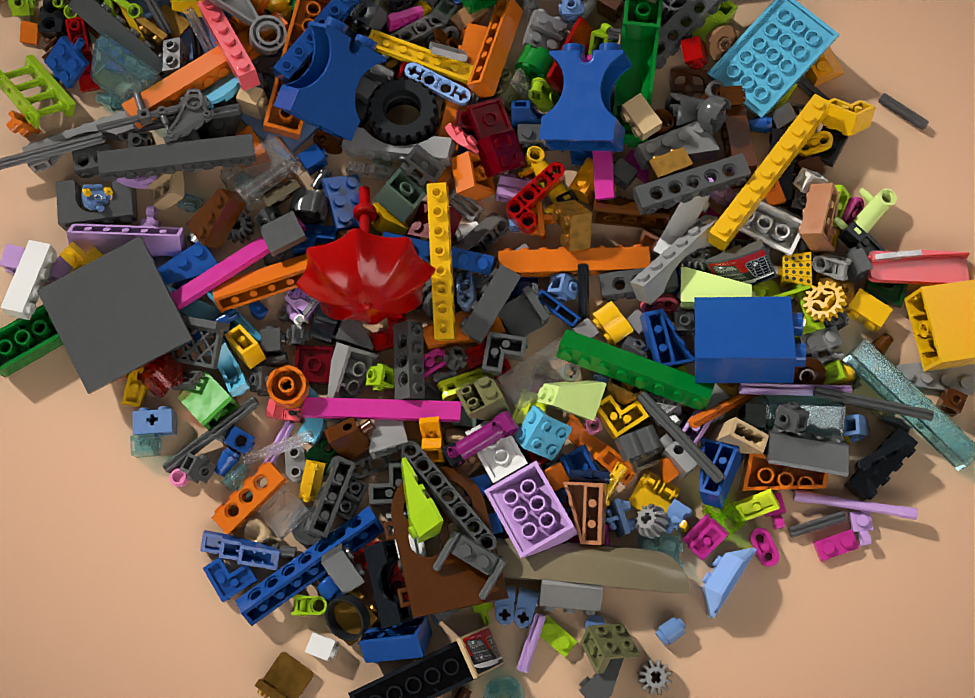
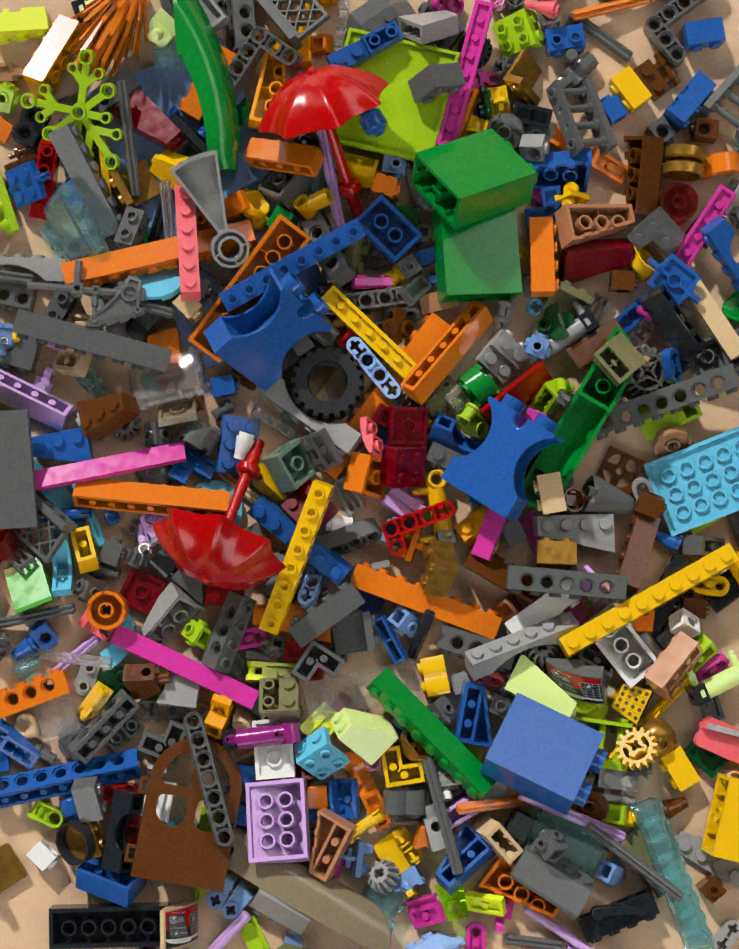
camera: 20 degrees right, 10 degrees up
dark grey tile [259,211,308,256] -> none
lime wedge [401,457,444,544] -> none
light grey tile [429,41,468,62] -> none
dark grey plate [433,530,507,600] -> none
light grey bush [560,364,580,381] -> none
dark blue pin [569,468,610,484] -> none
light grey tile [572,318,599,338] -> none
red brick [681,36,708,70] -> none
dark grey cylinder [696,96,731,135] -> none
light grey piece [812,253,852,281] -> none
dark grey brick [842,247,873,283] -> none
none -> white cone [233,431,255,461]

